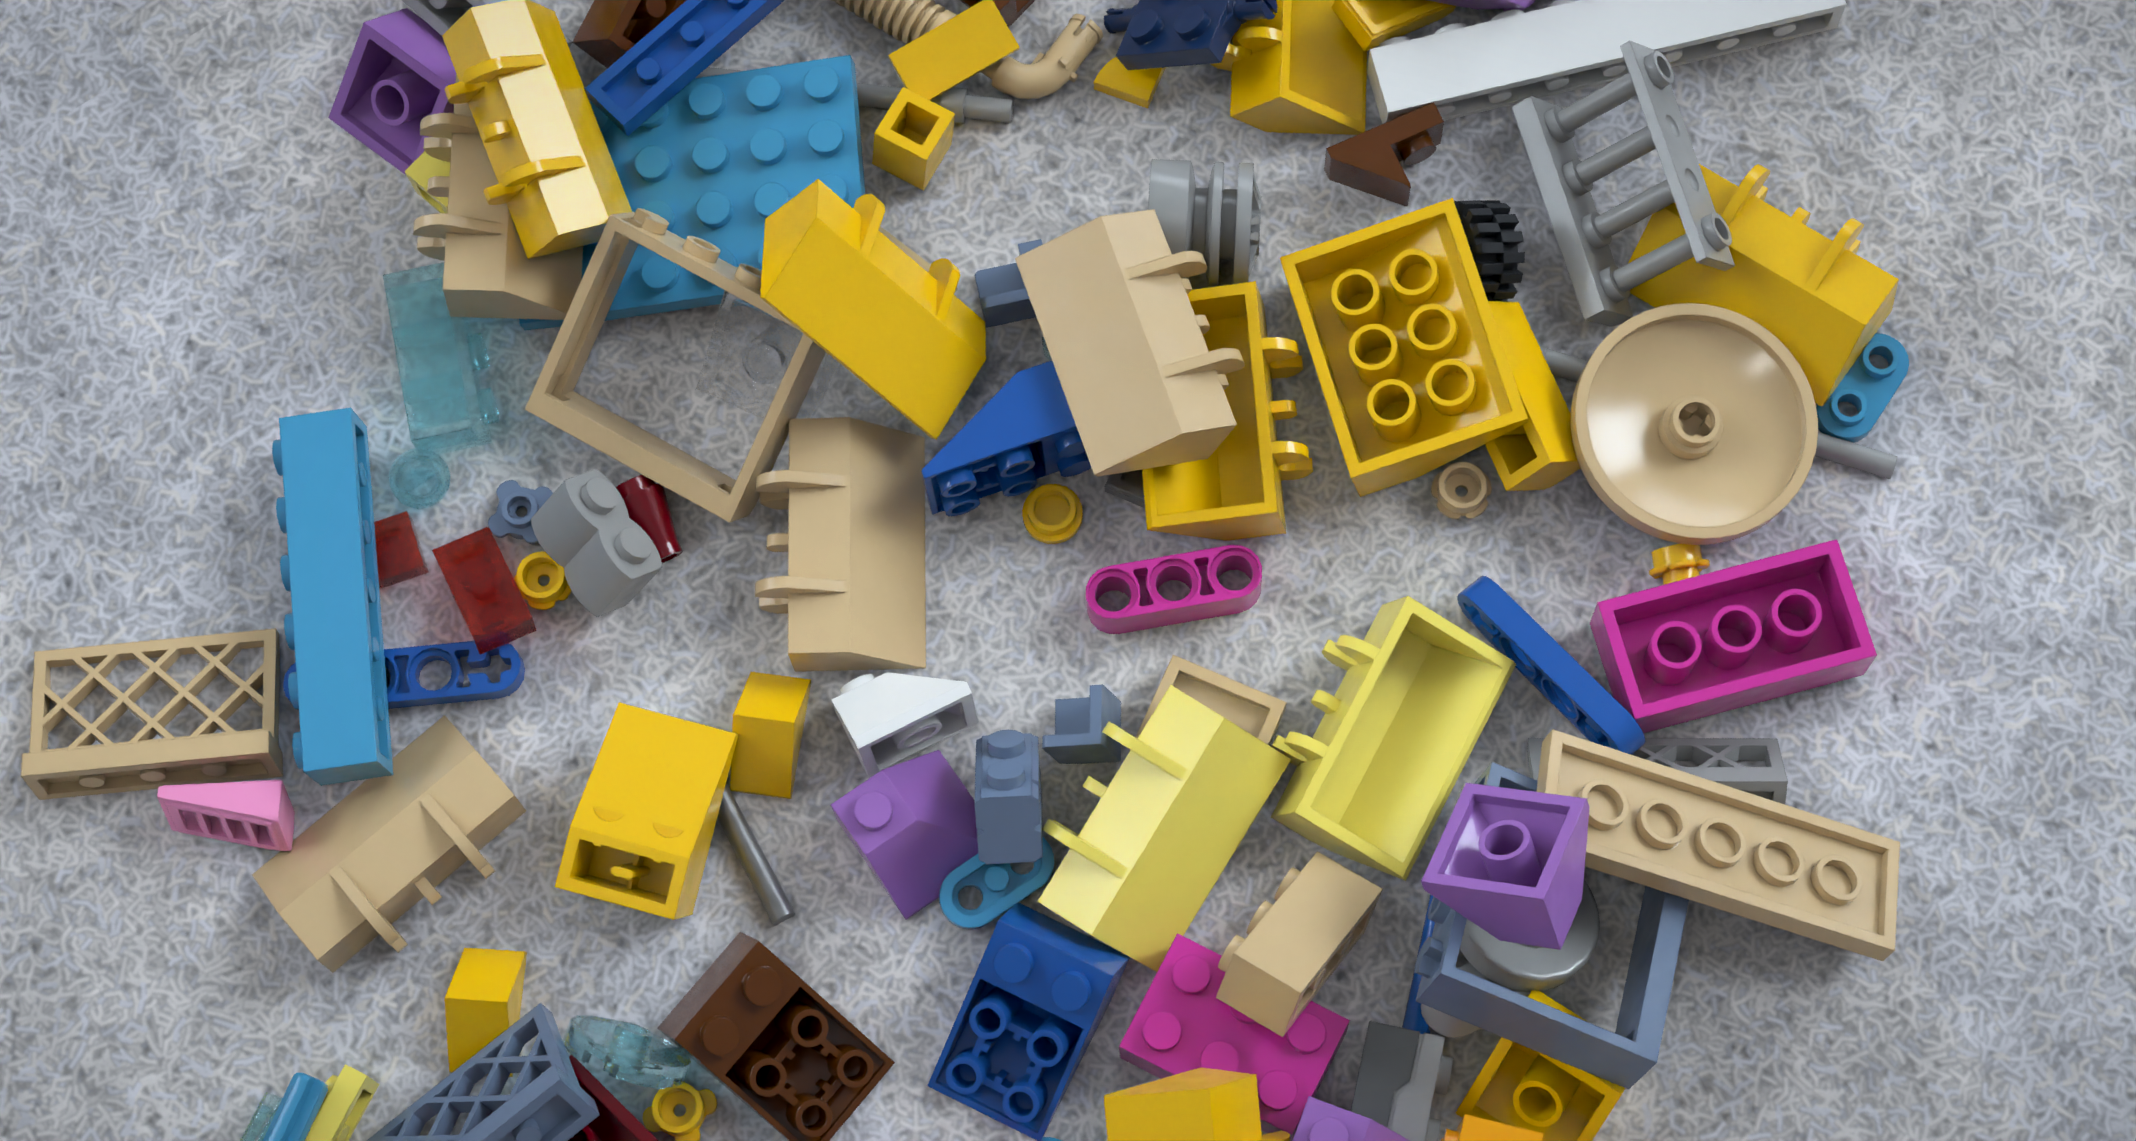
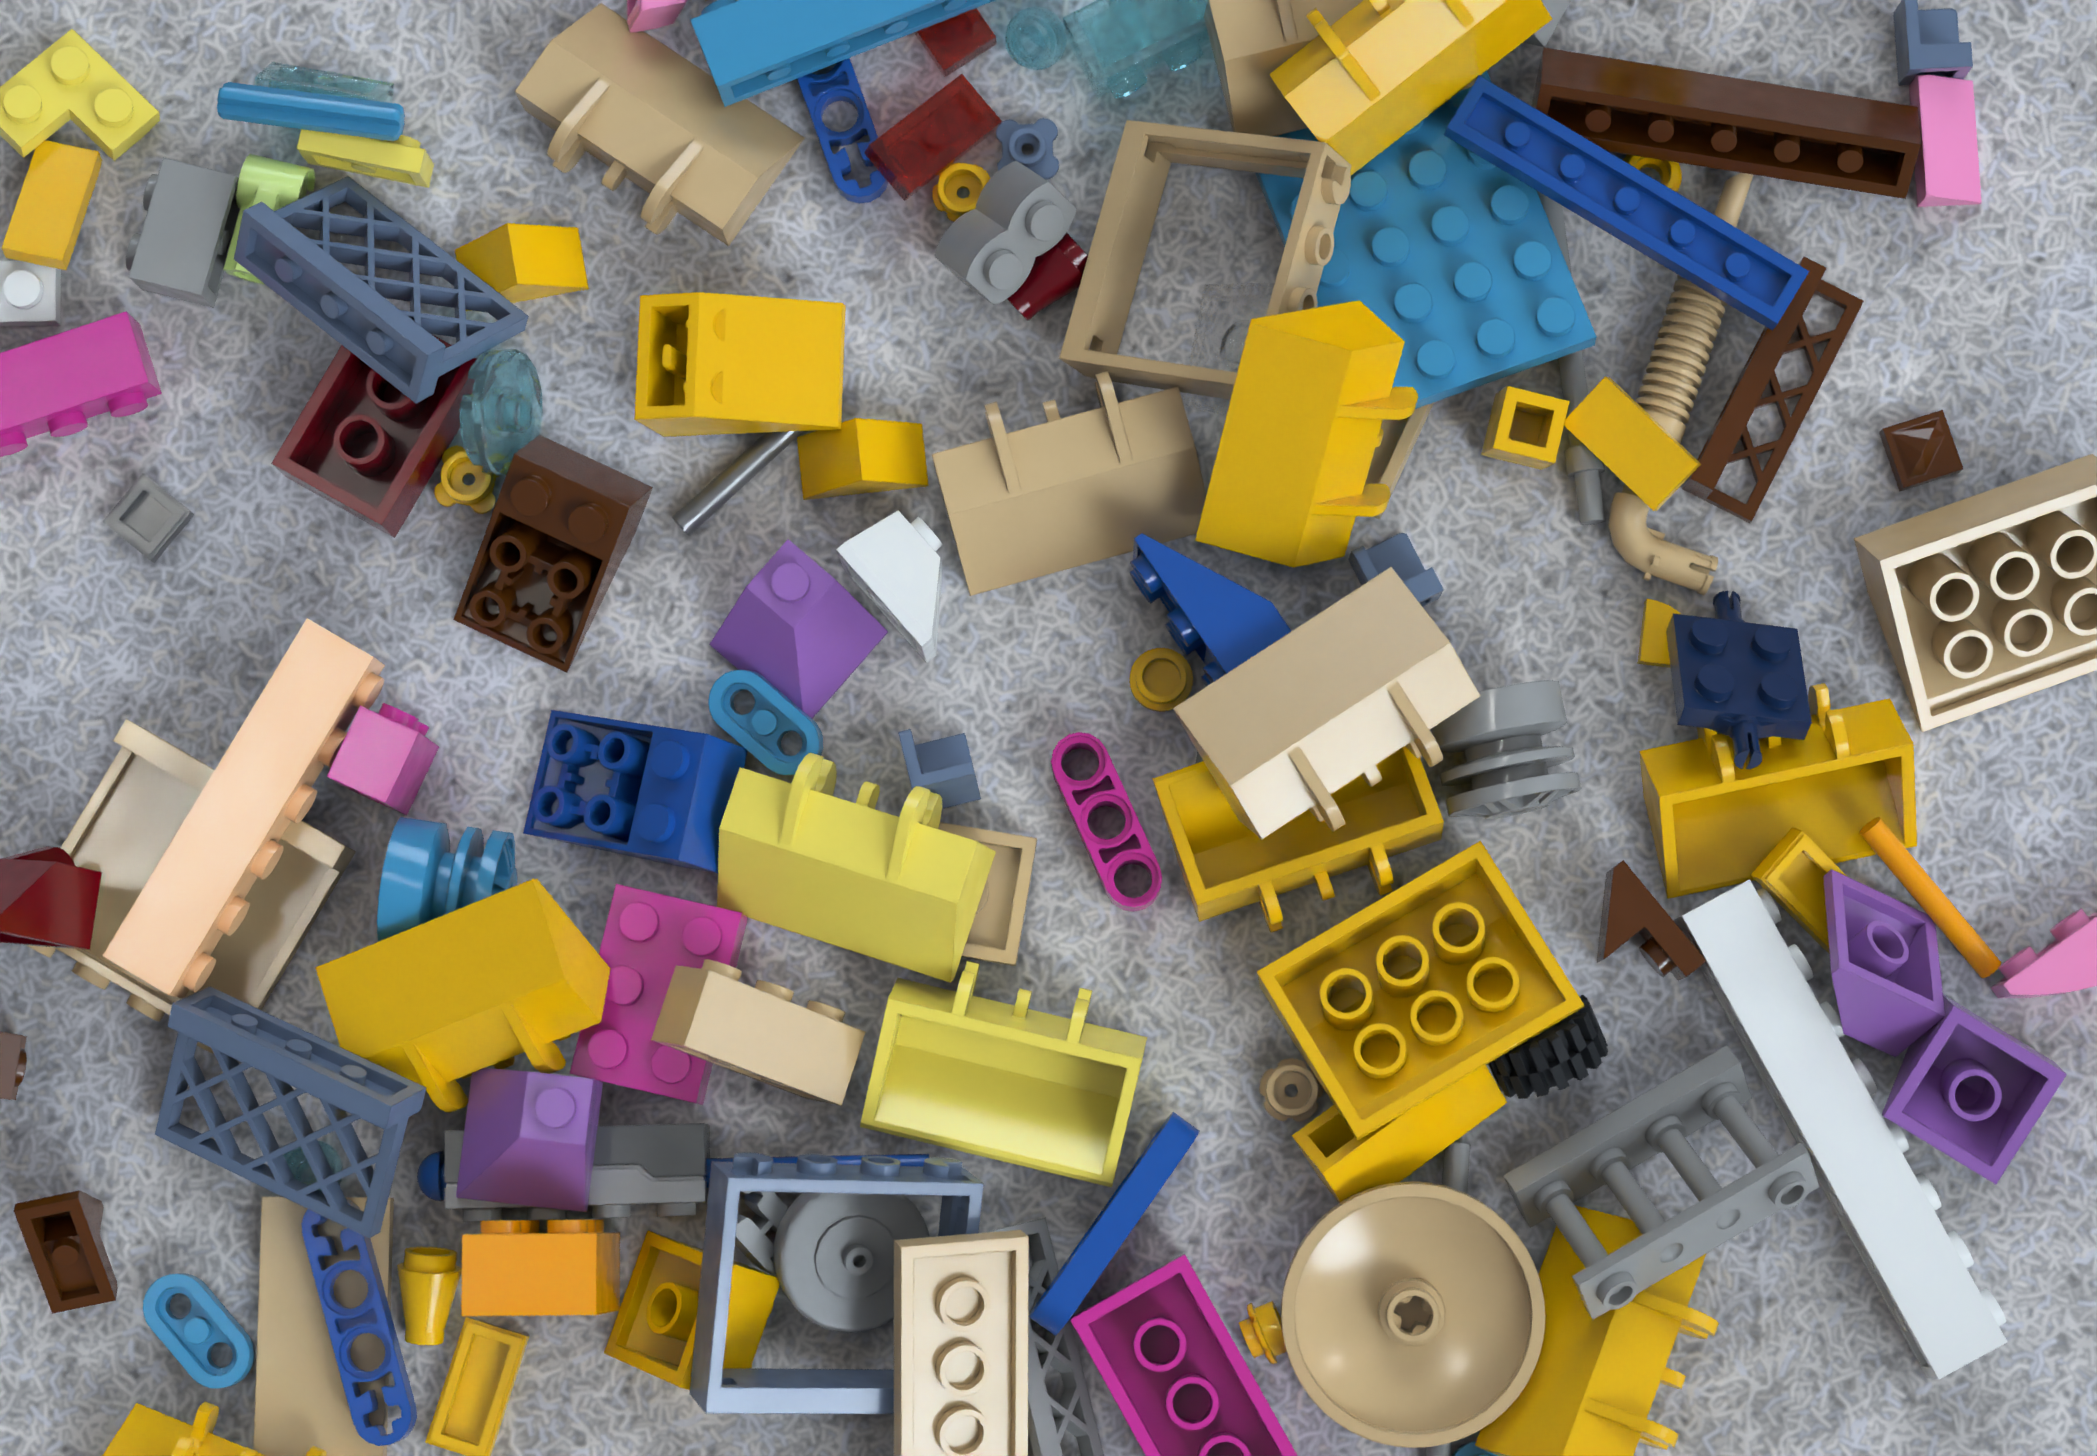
camera: 75 degrees right, 10 degrees up
sand blue brick [974,729,1043,864] -> none
medium lavender slope [1421,783,1590,950] -> none

